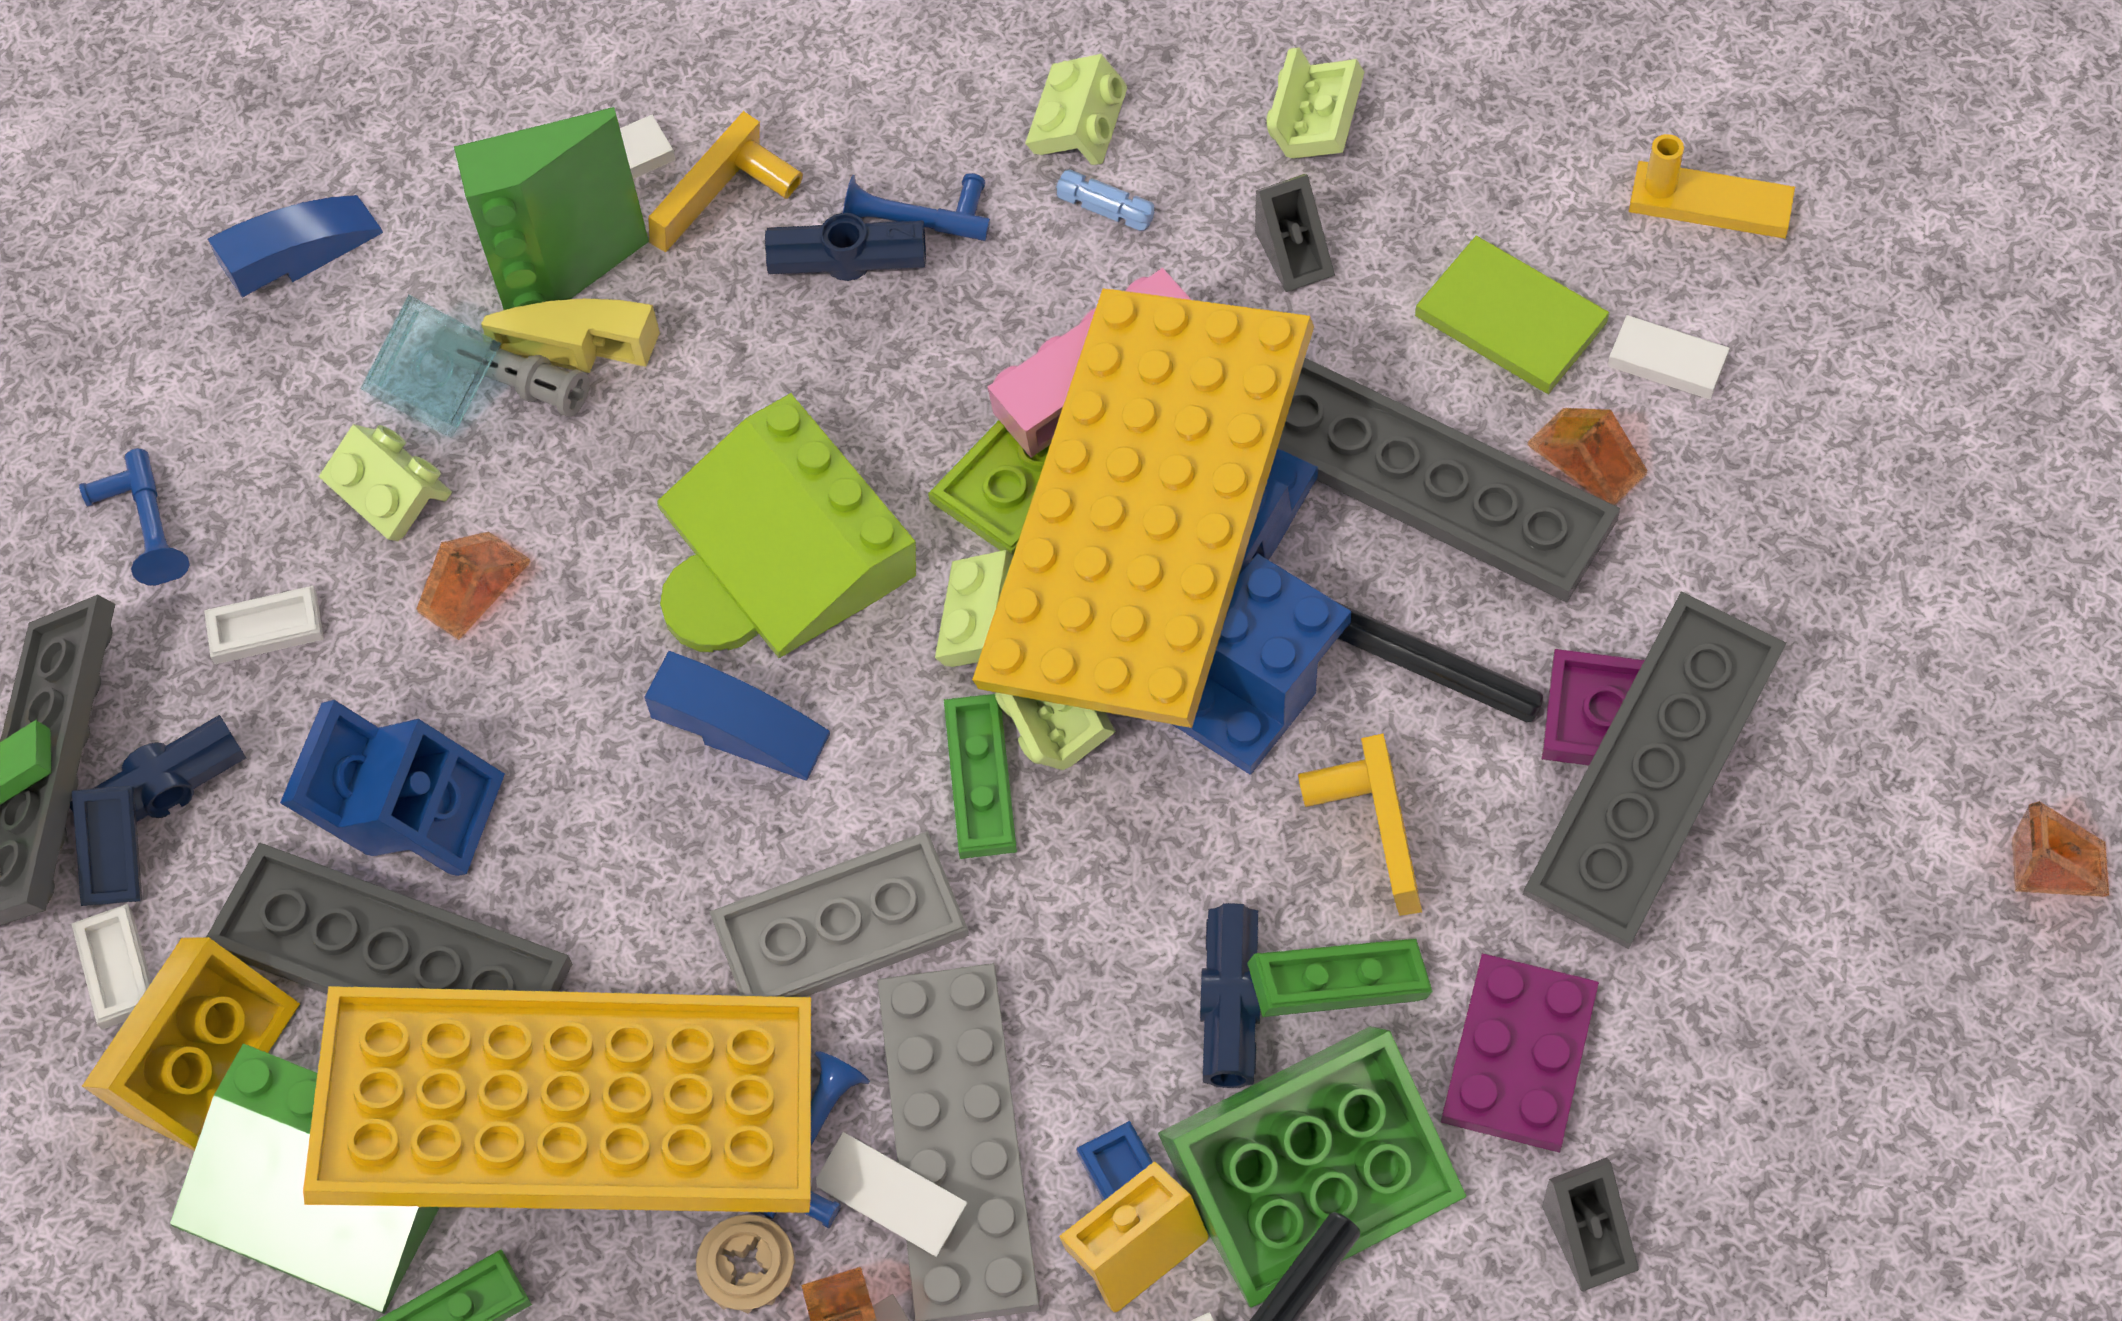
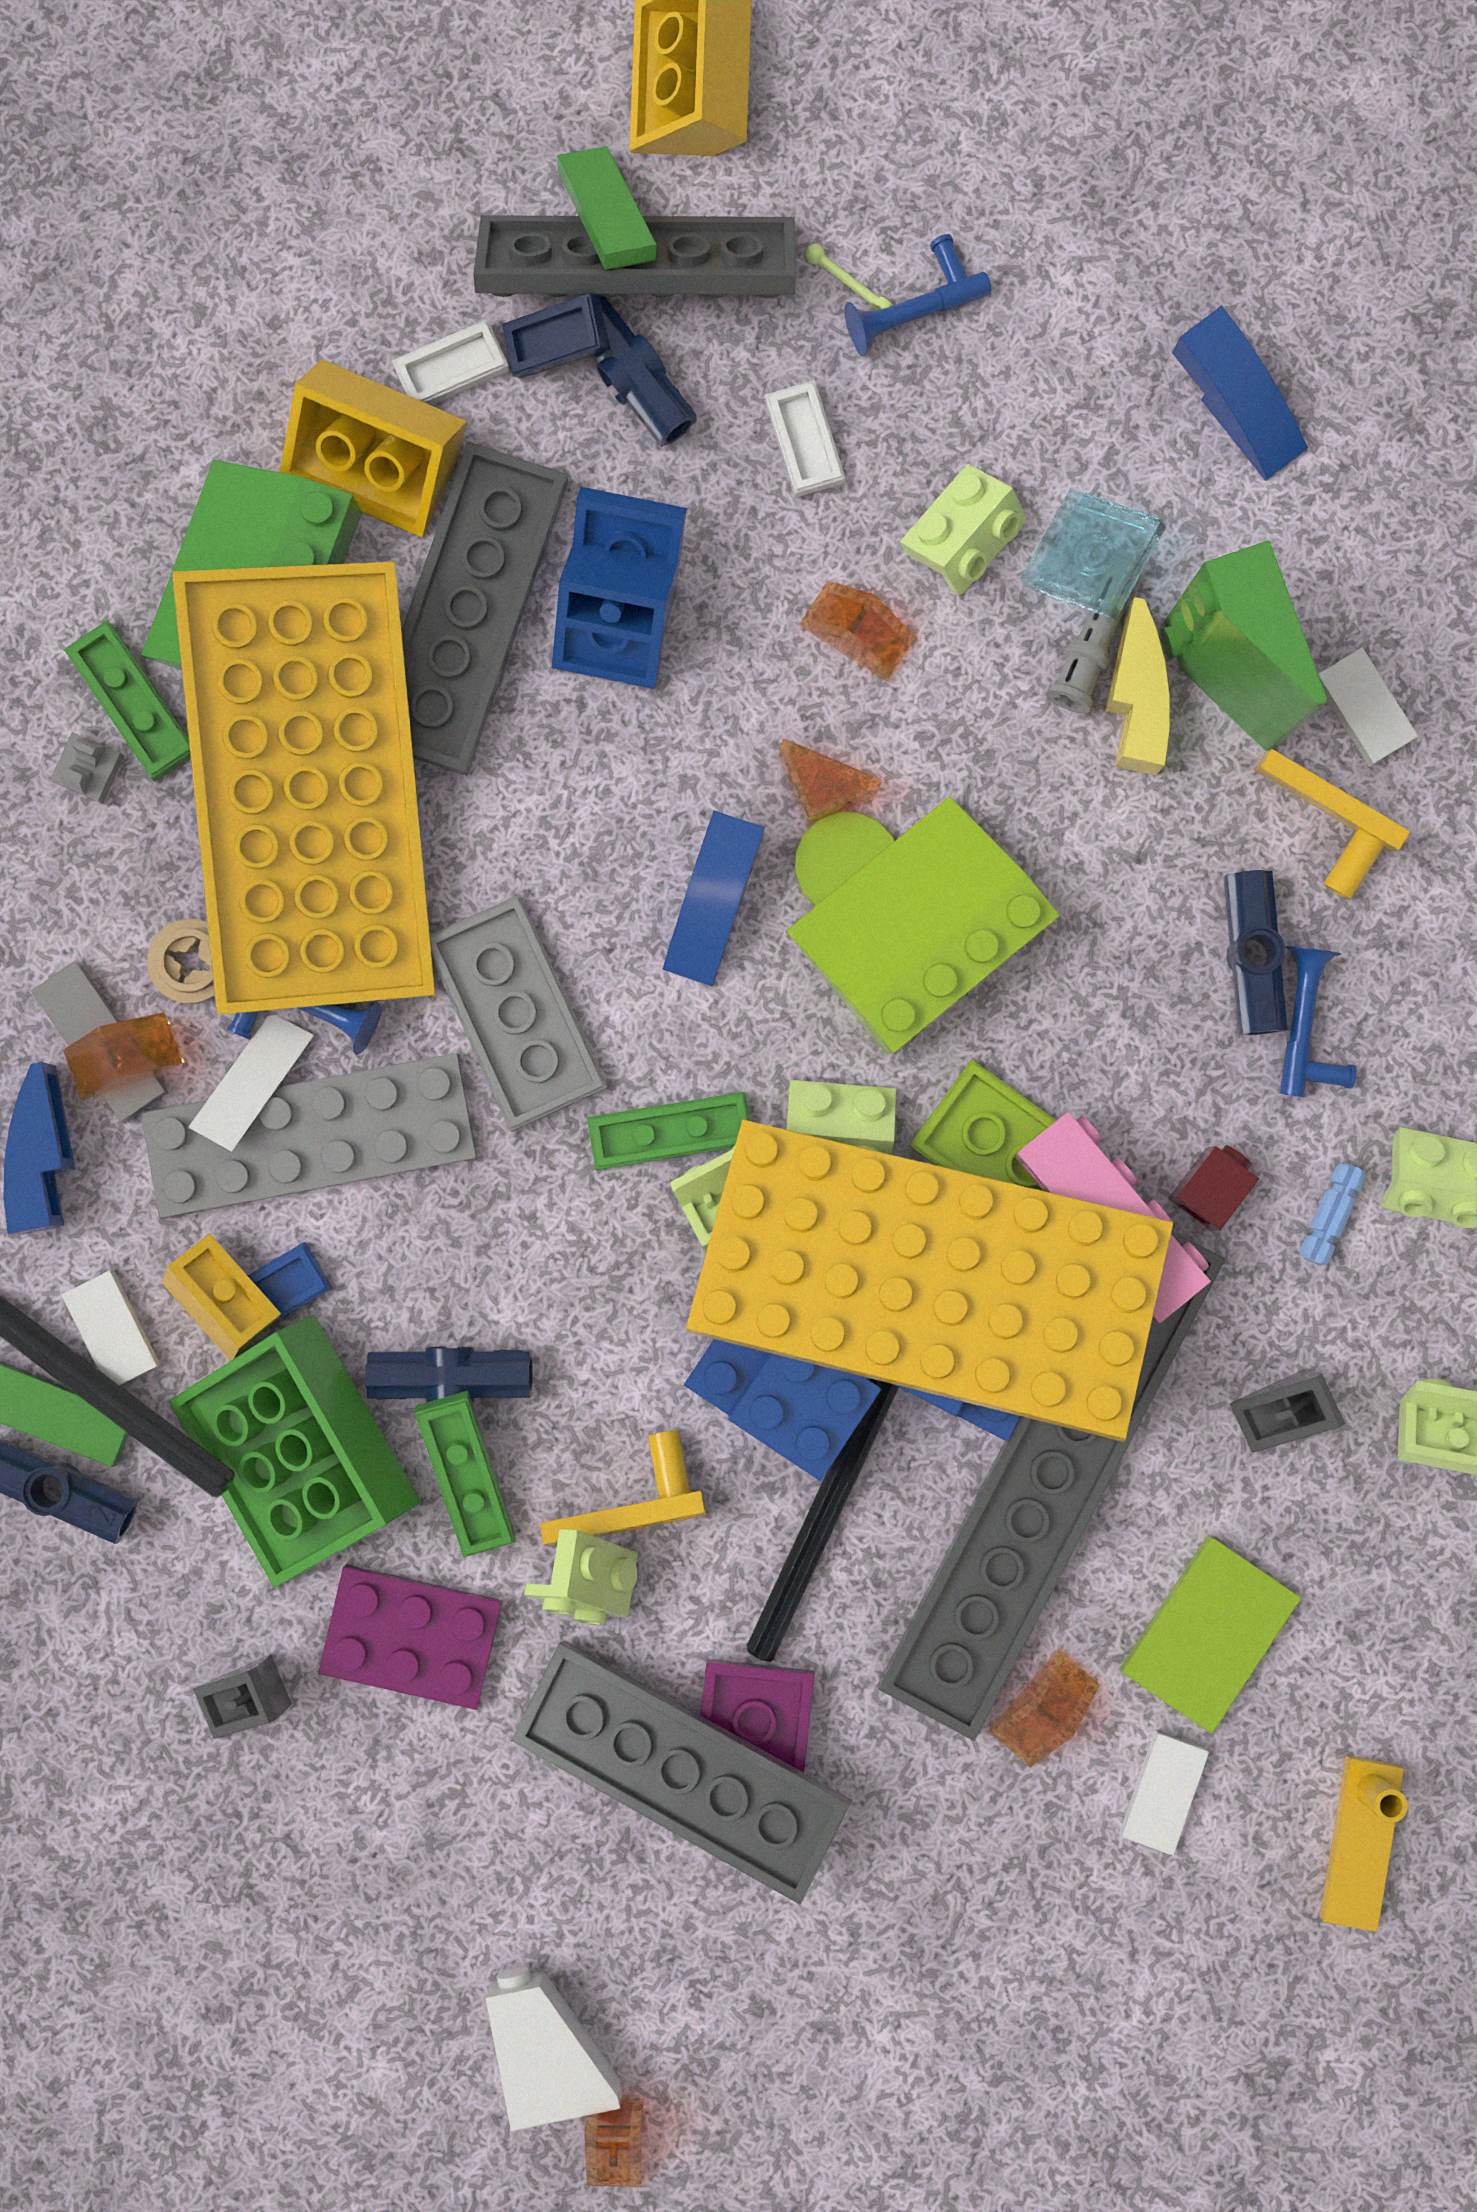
camera: 80 degrees right, 25 degrees up
none -> white slope [485,1967,623,2131]
none -> yellowish green bracket [524,1529,638,1626]
none -> clear orange slope [778,738,882,827]
none -> yellowish green hinge [805,243,893,310]
none -> dark red brick [1168,1145,1259,1231]

